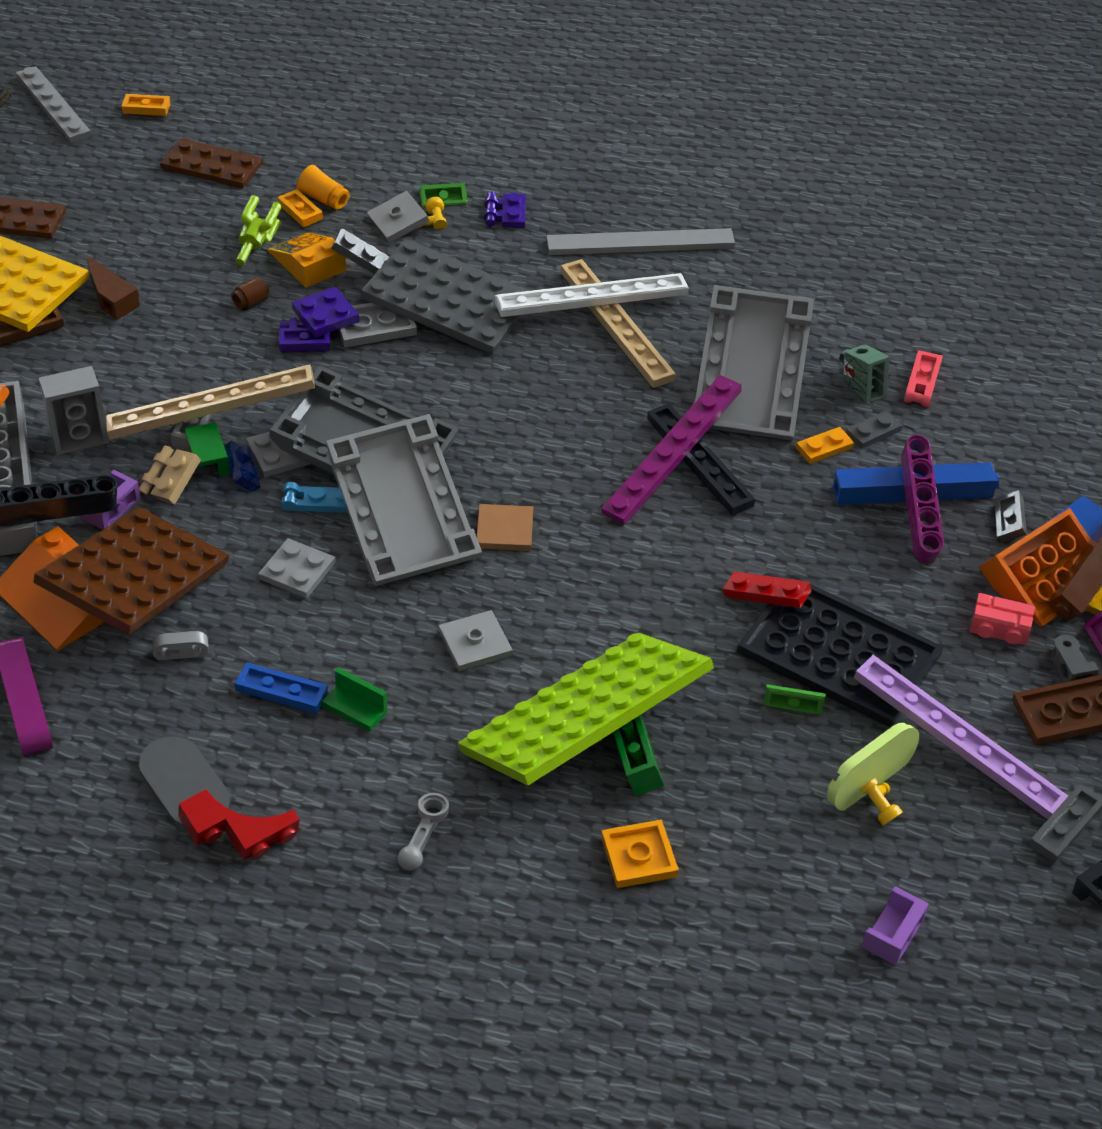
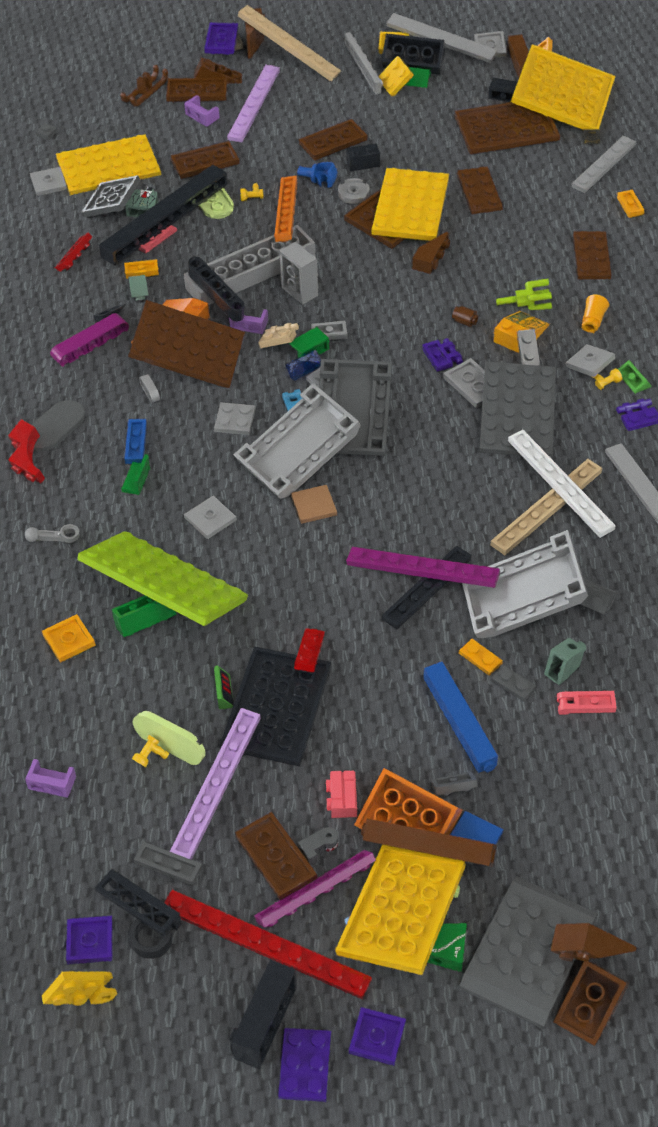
camera: 75 degrees right, 5 degrees up
tan plate [107,364,315,439] -> none
light orange plate [277,189,323,228] -> none
dark purple plate [292,287,359,338] -> none
magenta beam [901,435,944,563] -> none

